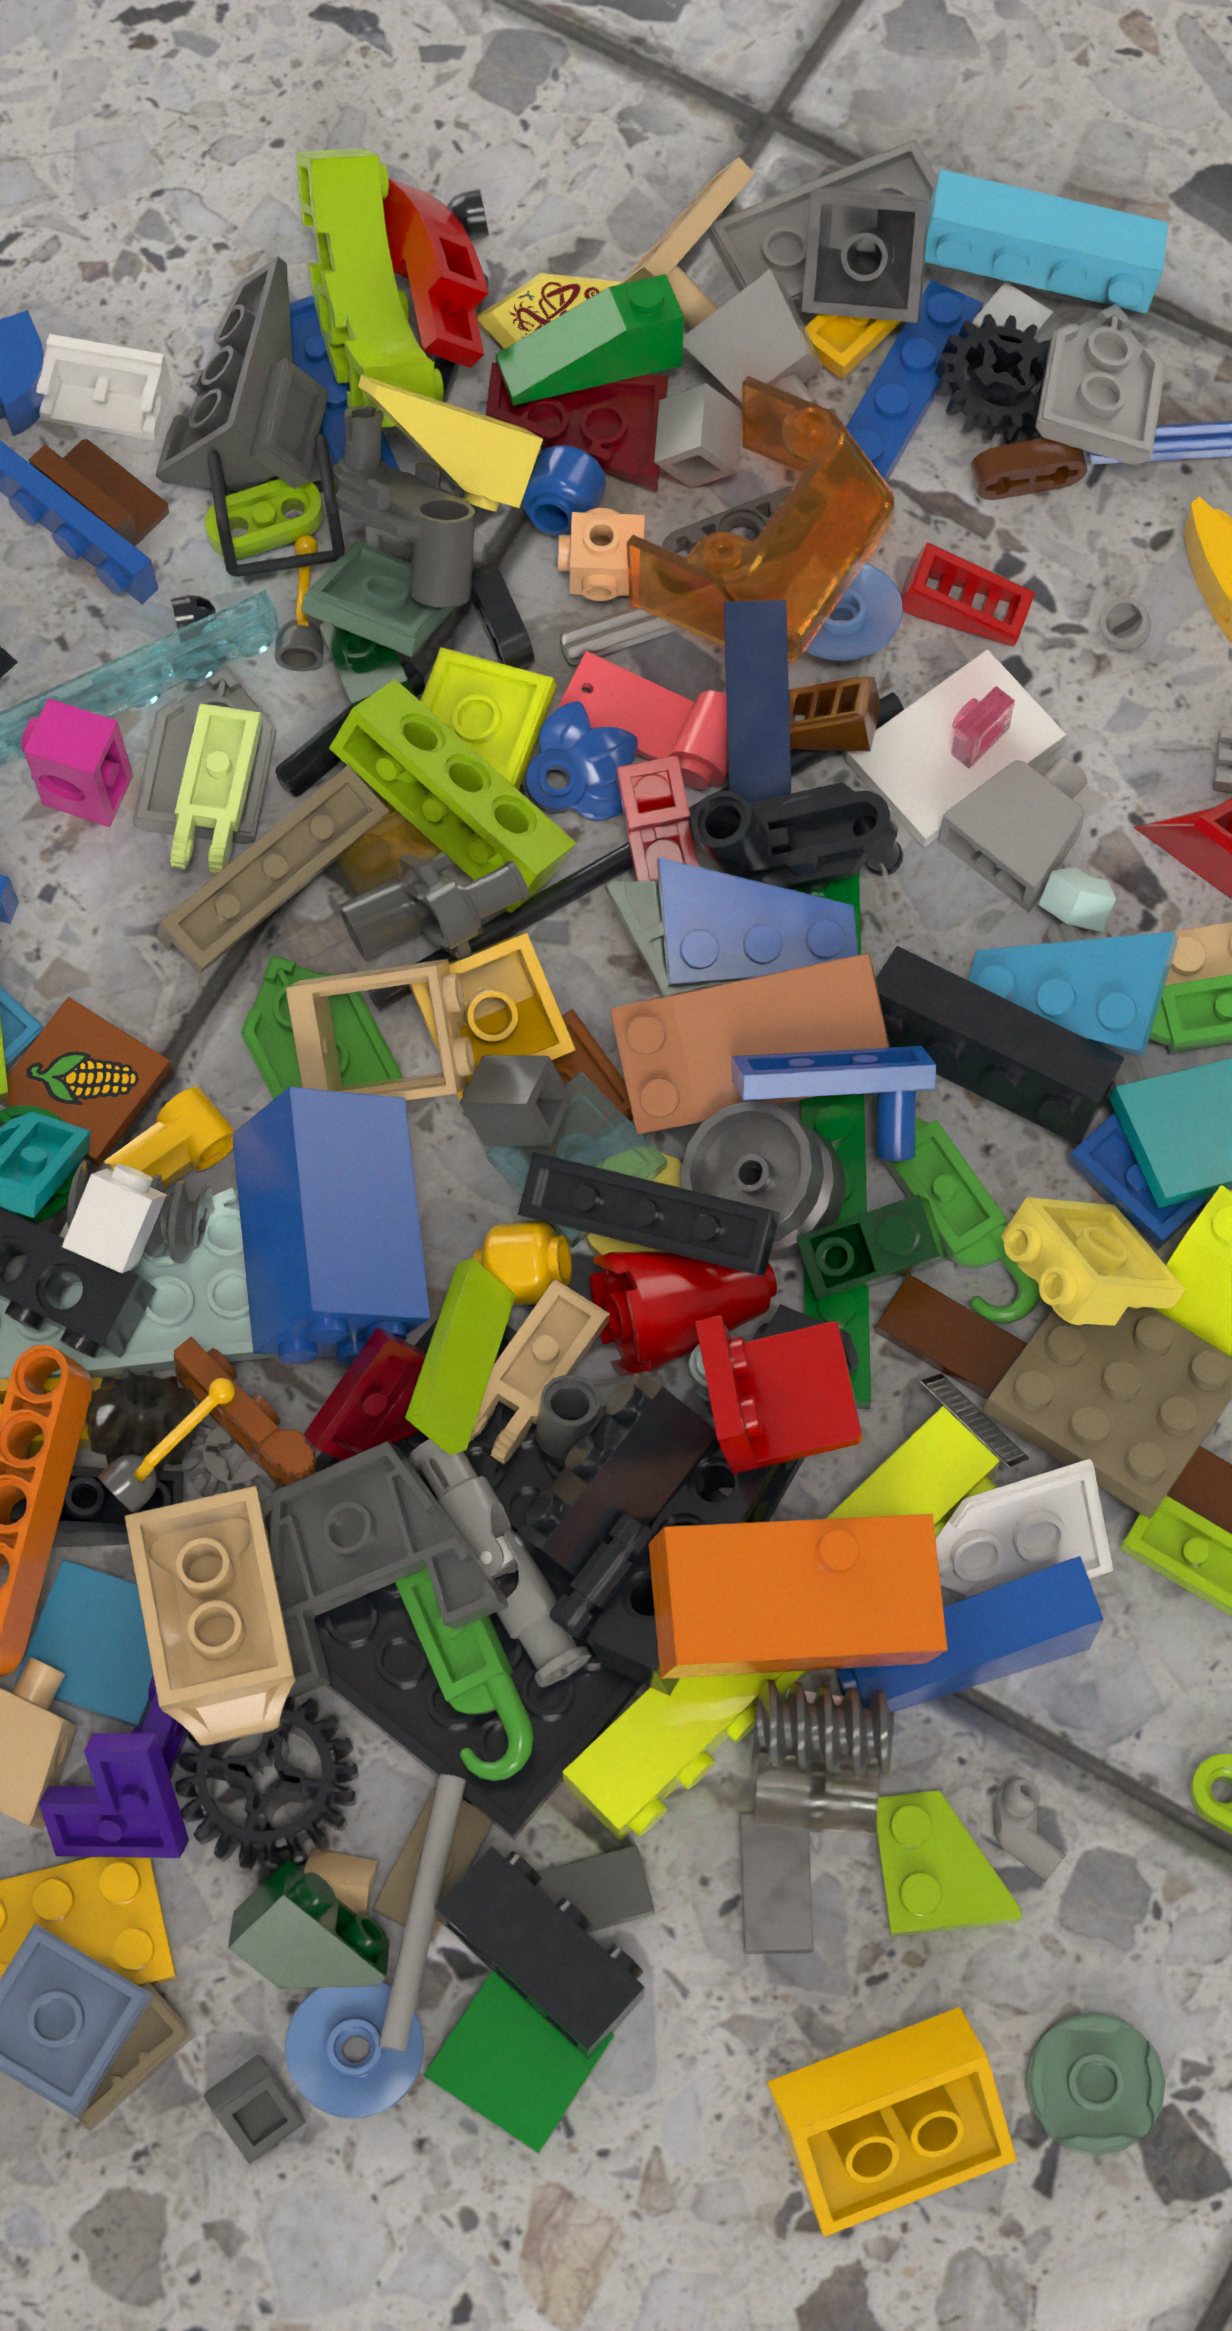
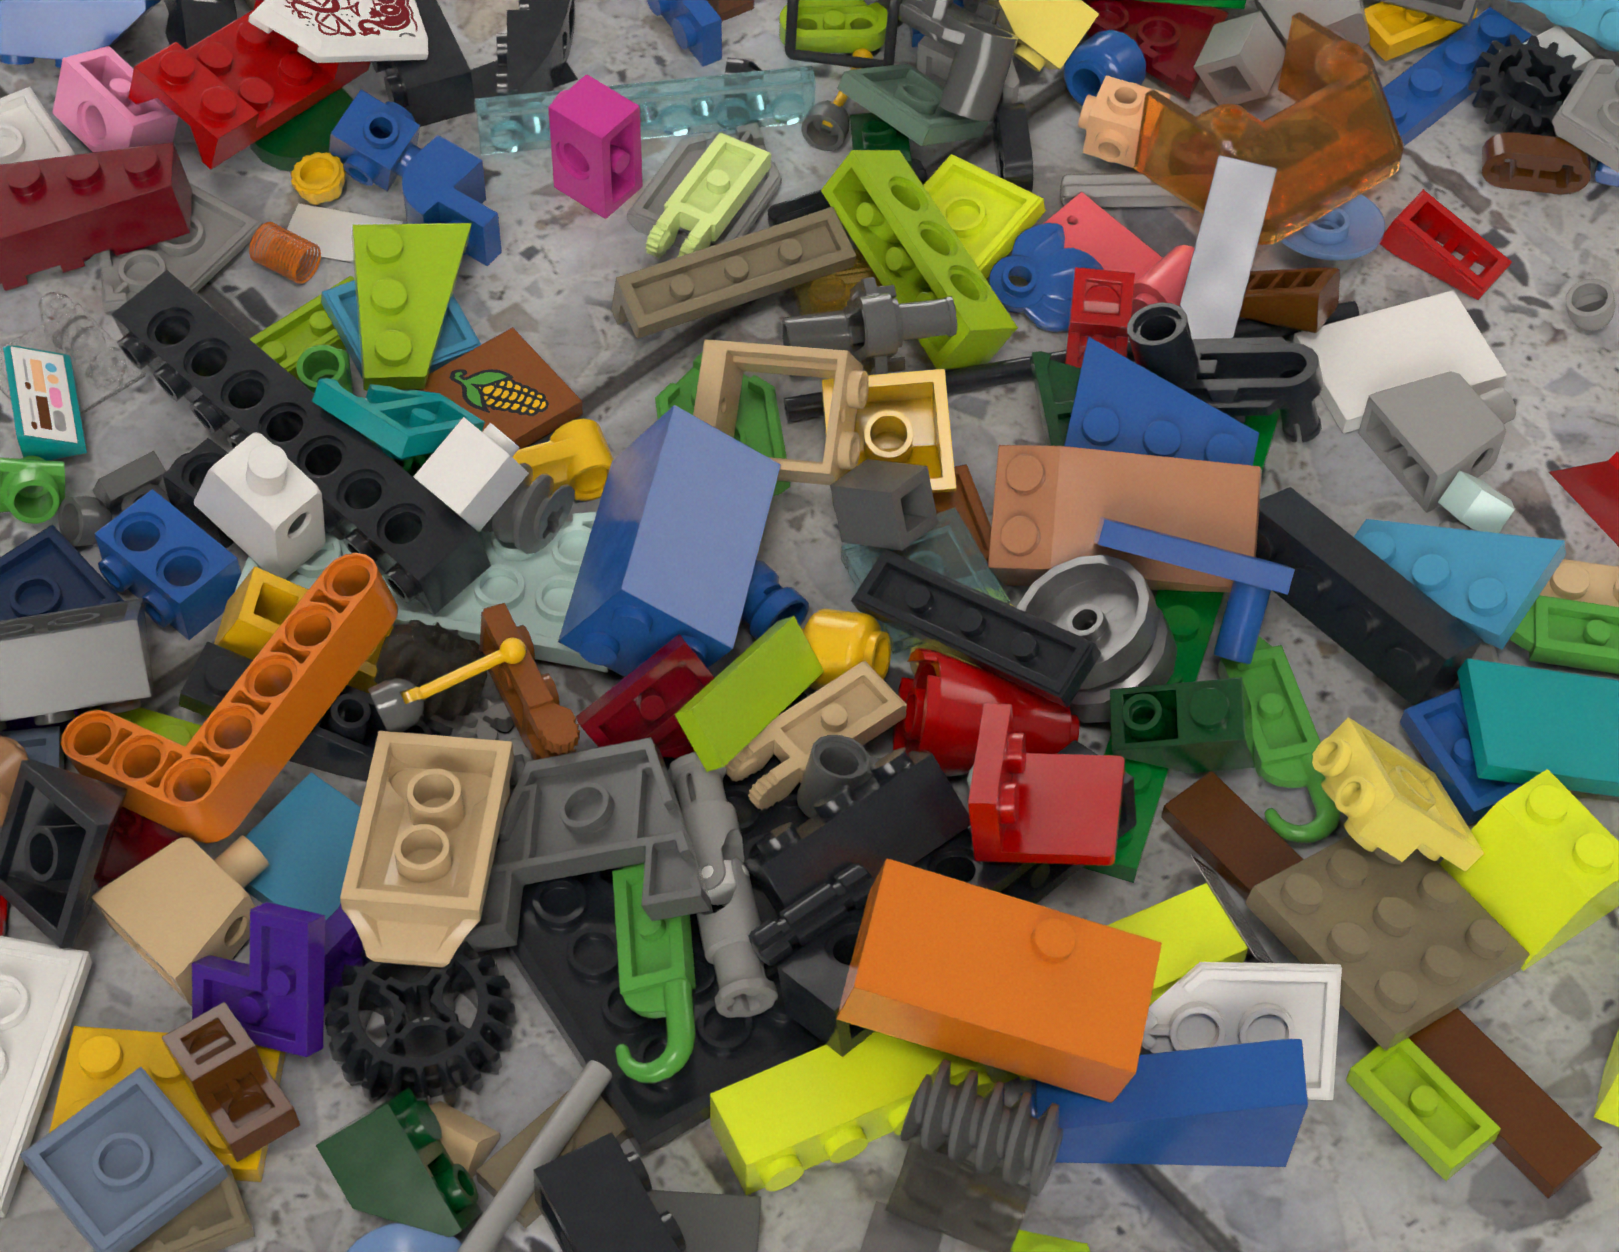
camera: 15 degrees right, 15 degrees down
clear pink plate [951,686,1015,769] -> none
none -> reddish brown slope [161,1002,300,1162]
none -> blue wheel [740,560,809,640]

